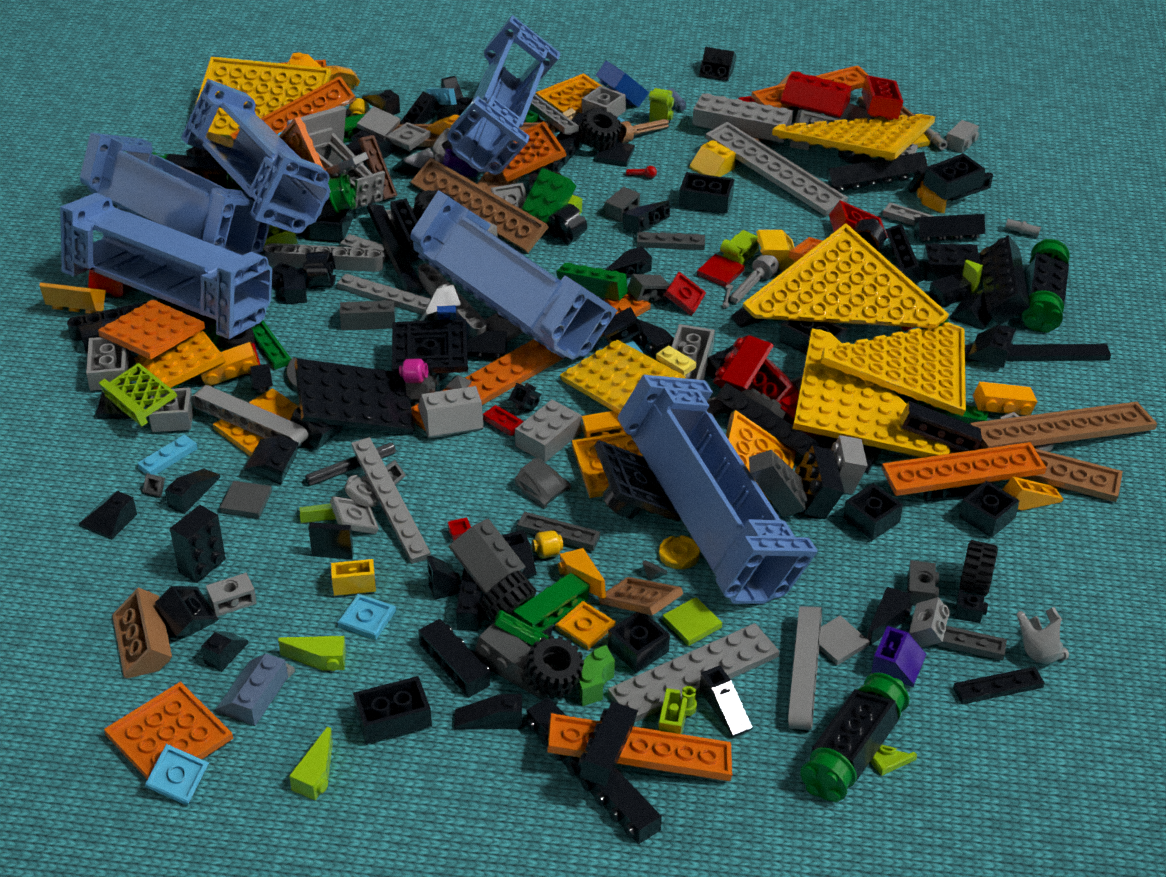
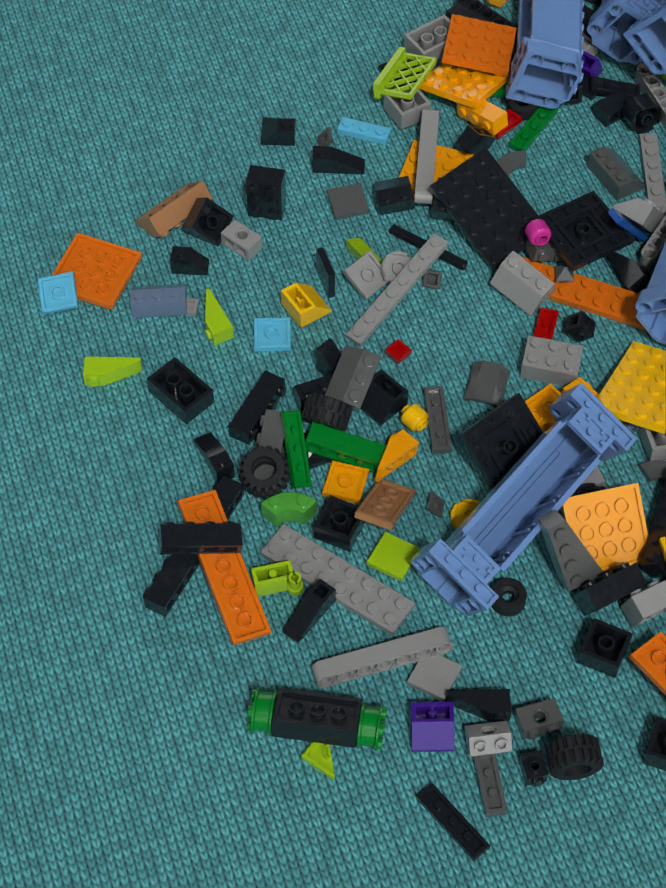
camera: 65 degrees right, 15 degrees up
light grey piece [1017,607,1069,664] -> none

